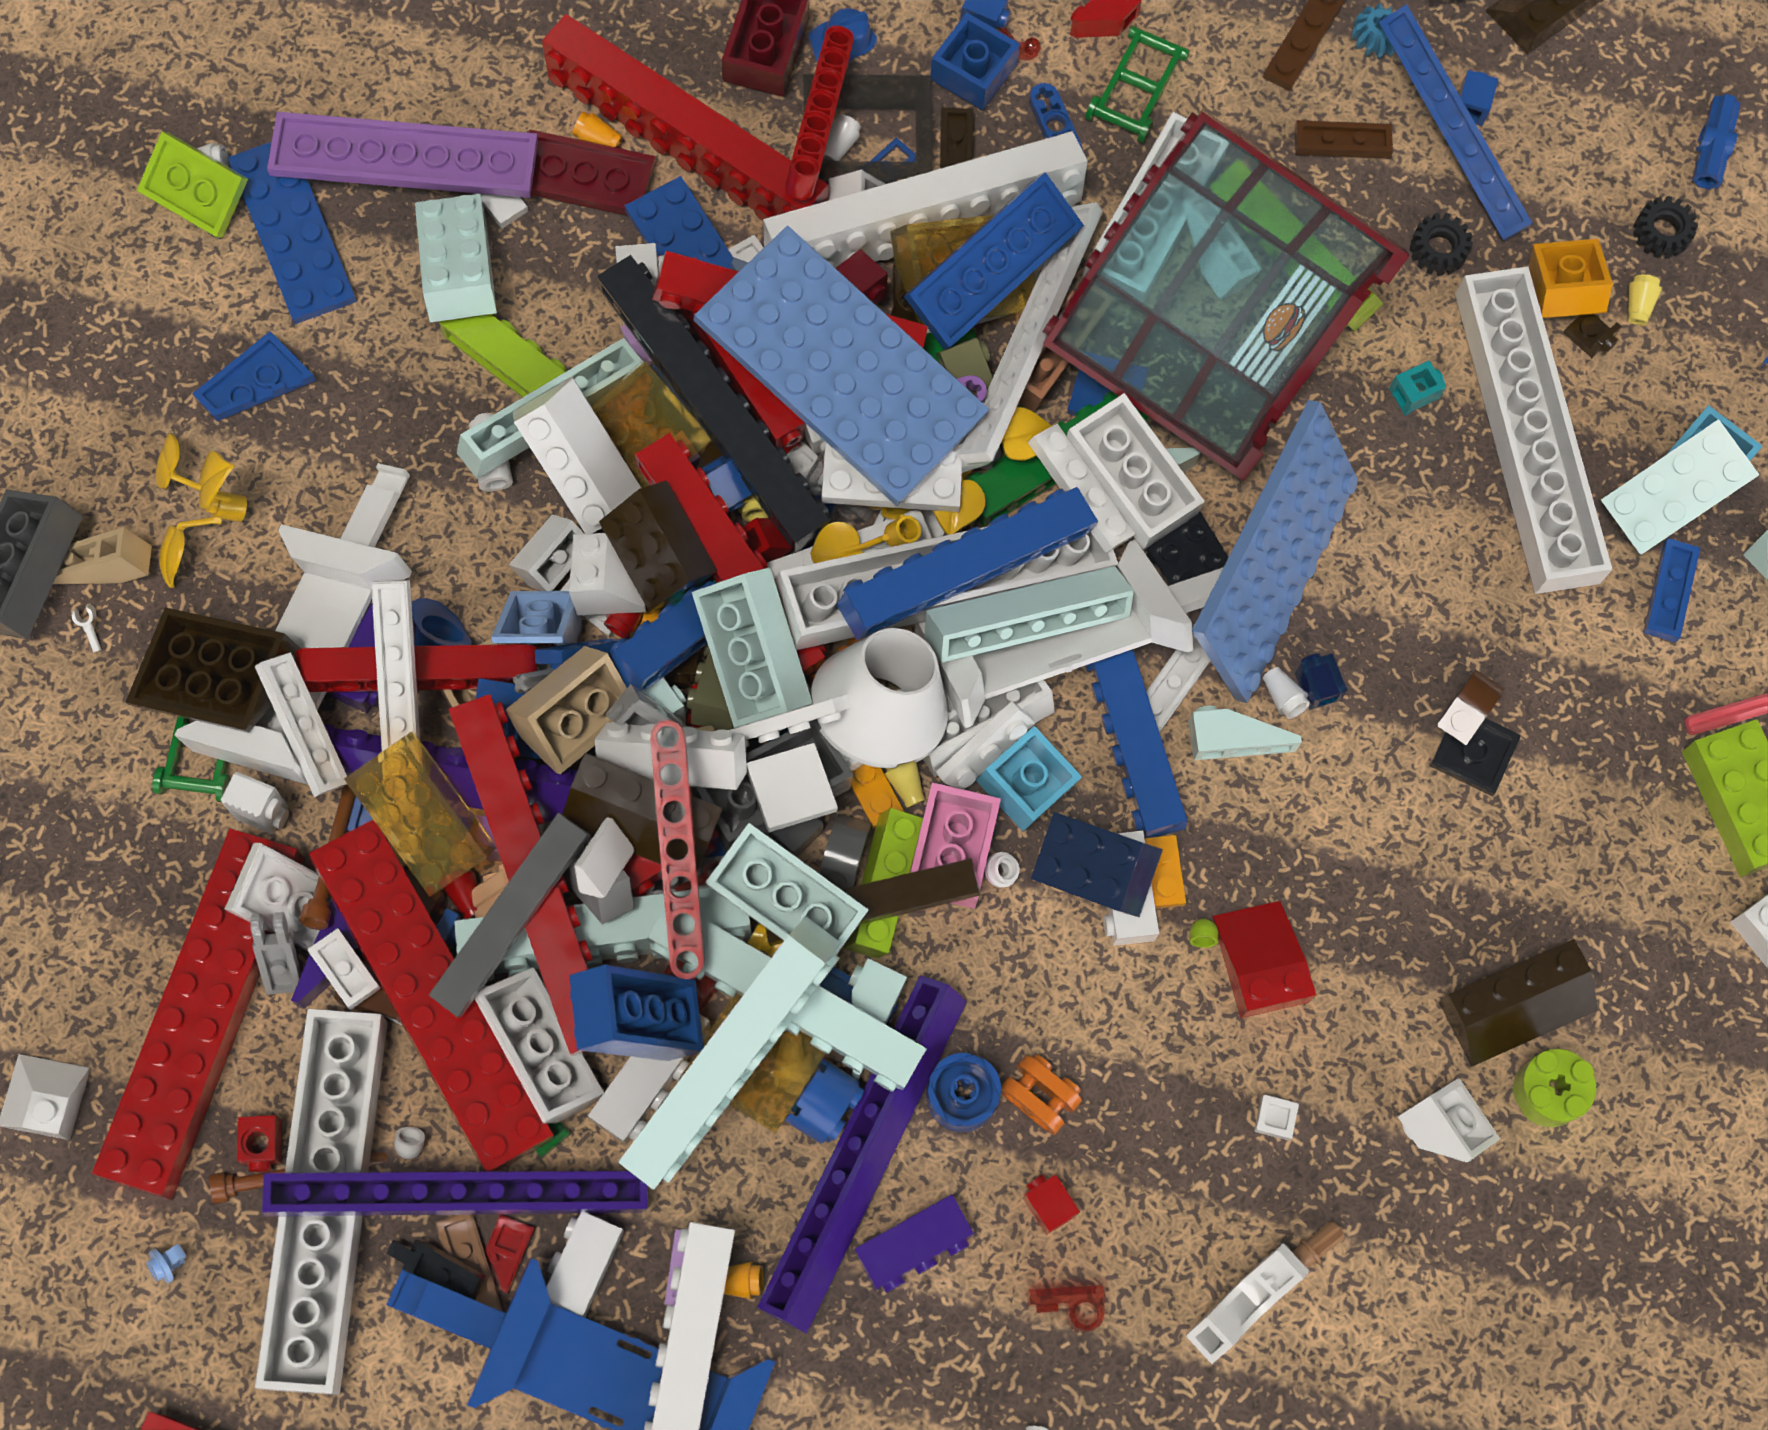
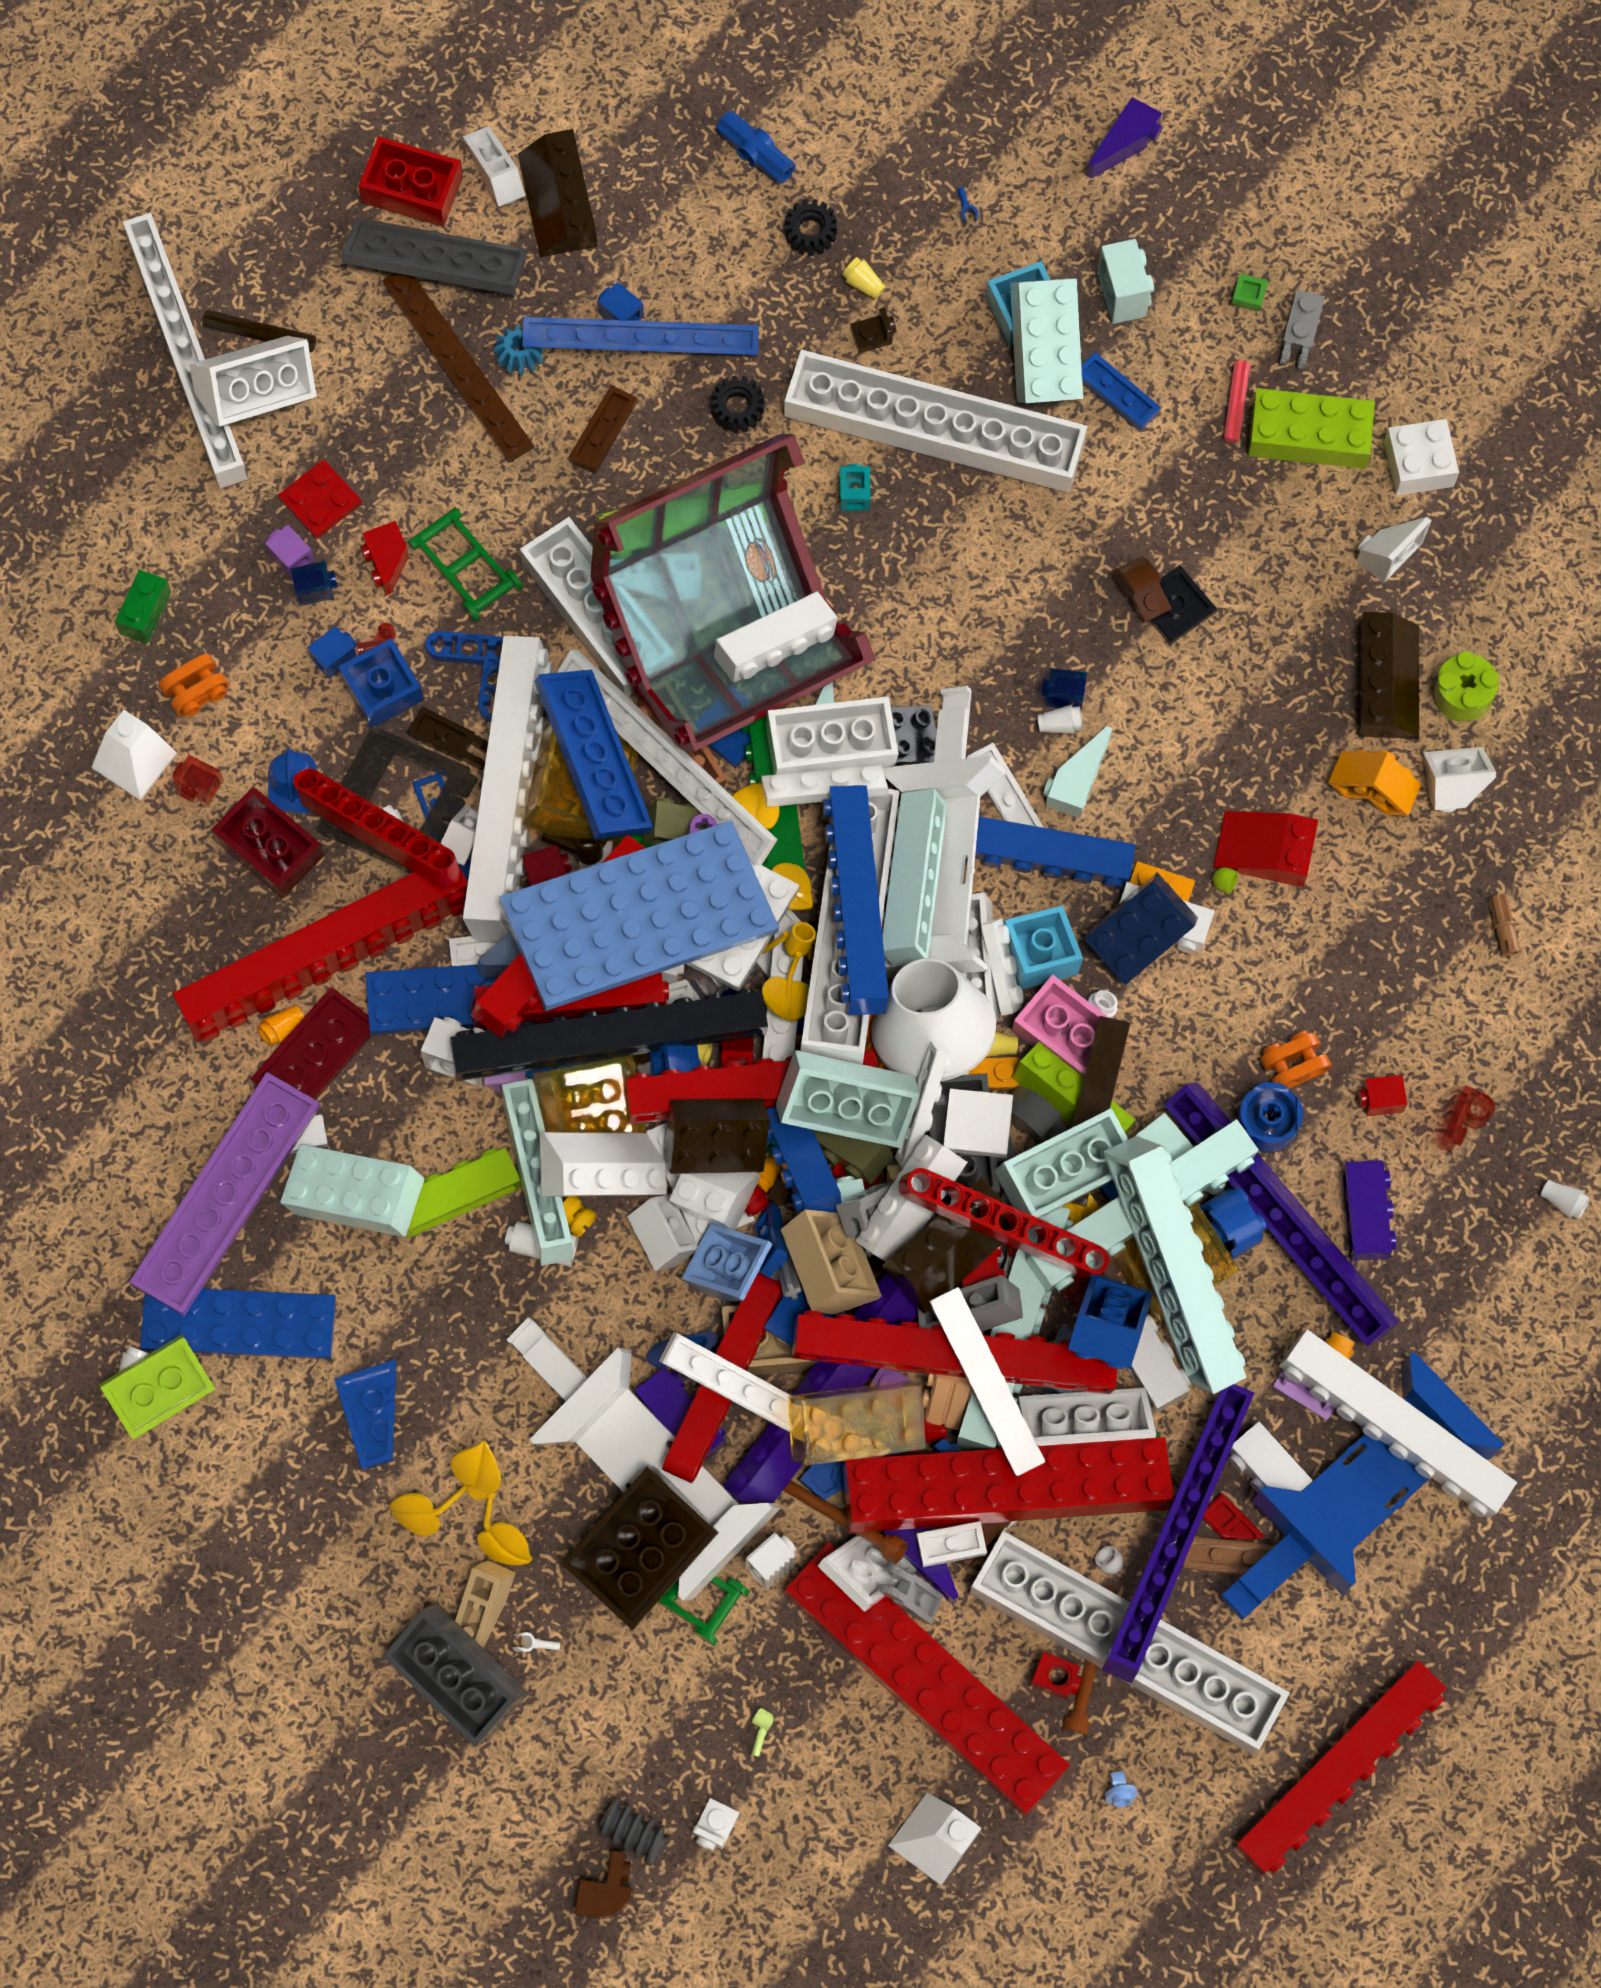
camera: 60 degrees left, 0 degrees up
white plate [255,653,350,797] -> none
black hinge [386,1239,486,1300] -> none
white slope [574,817,634,898] -> none
white arch [1186,1243,1310,1364] -> none
medium blue plate [1192,400,1358,703] -> none
white plate [1254,1095,1299,1141] -> none
light orange brick [1529,238,1613,318] -> none
none -> yellow wheel [563,1197,598,1237]
none -> white brick [713,591,838,683]
none -> yellowish green hand [751,1708,774,1757]
none -> light orange brick [1328,749,1422,816]
none -> white slope [1357,517,1431,584]

